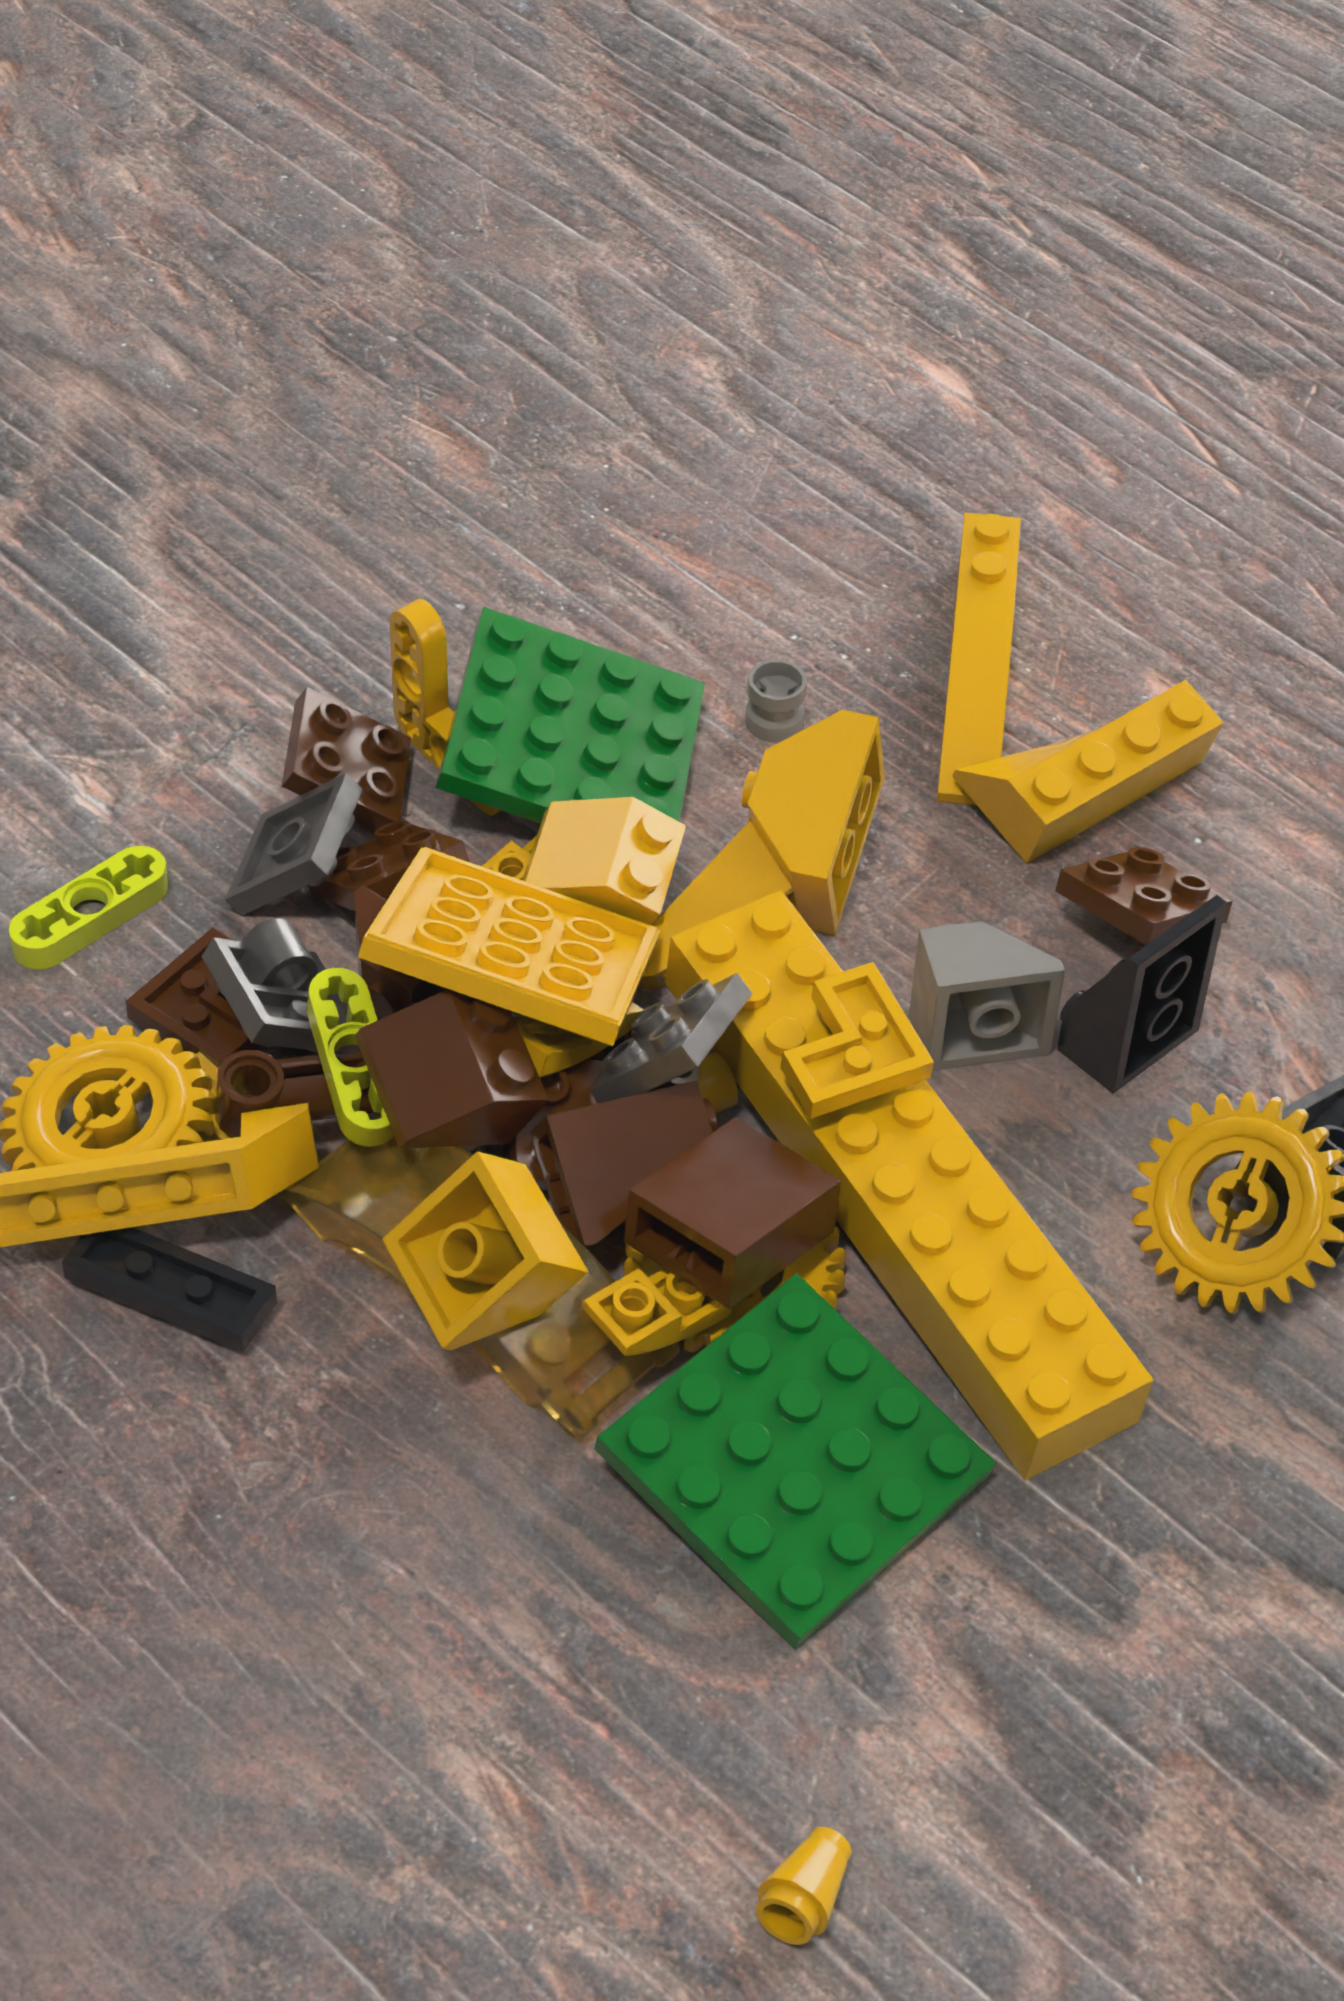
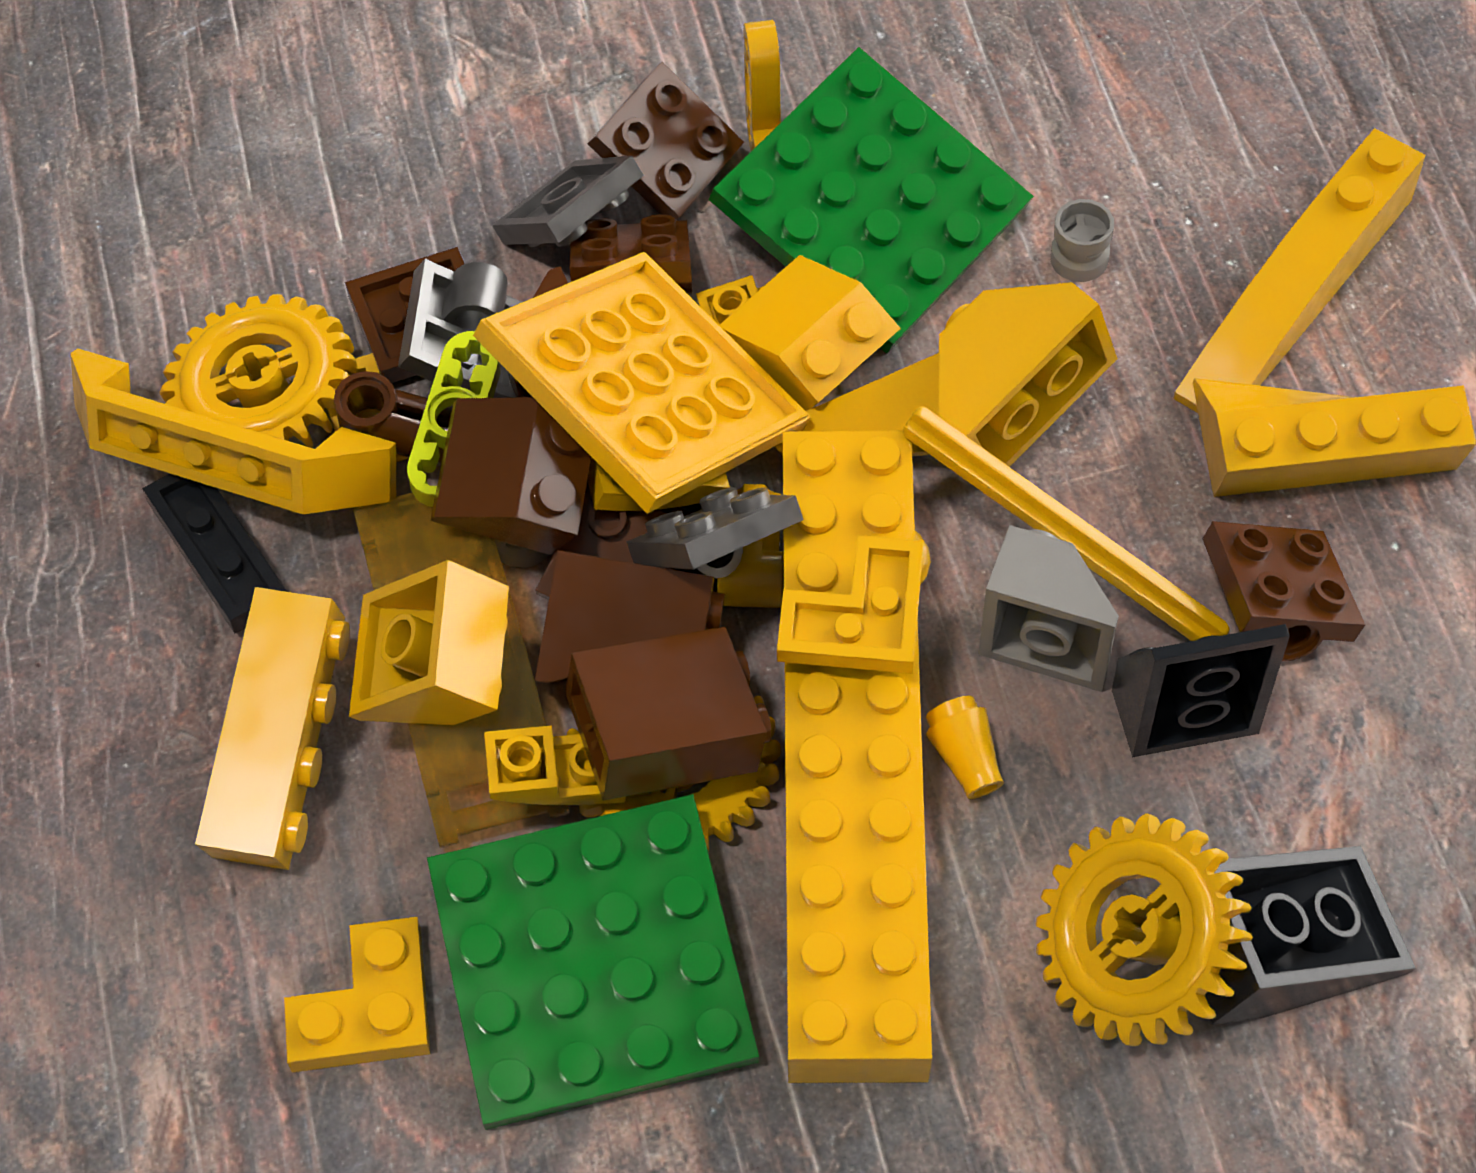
camera: 35 degrees right, 10 degrees up
neon yellow beam [9,846,169,970] -> none
none -> yellow wedge [195,587,350,870]
none -> yellow plate [284,917,430,1073]
none -> yellow axle [903,407,1230,641]
none -> yellow cone [925,695,1004,799]

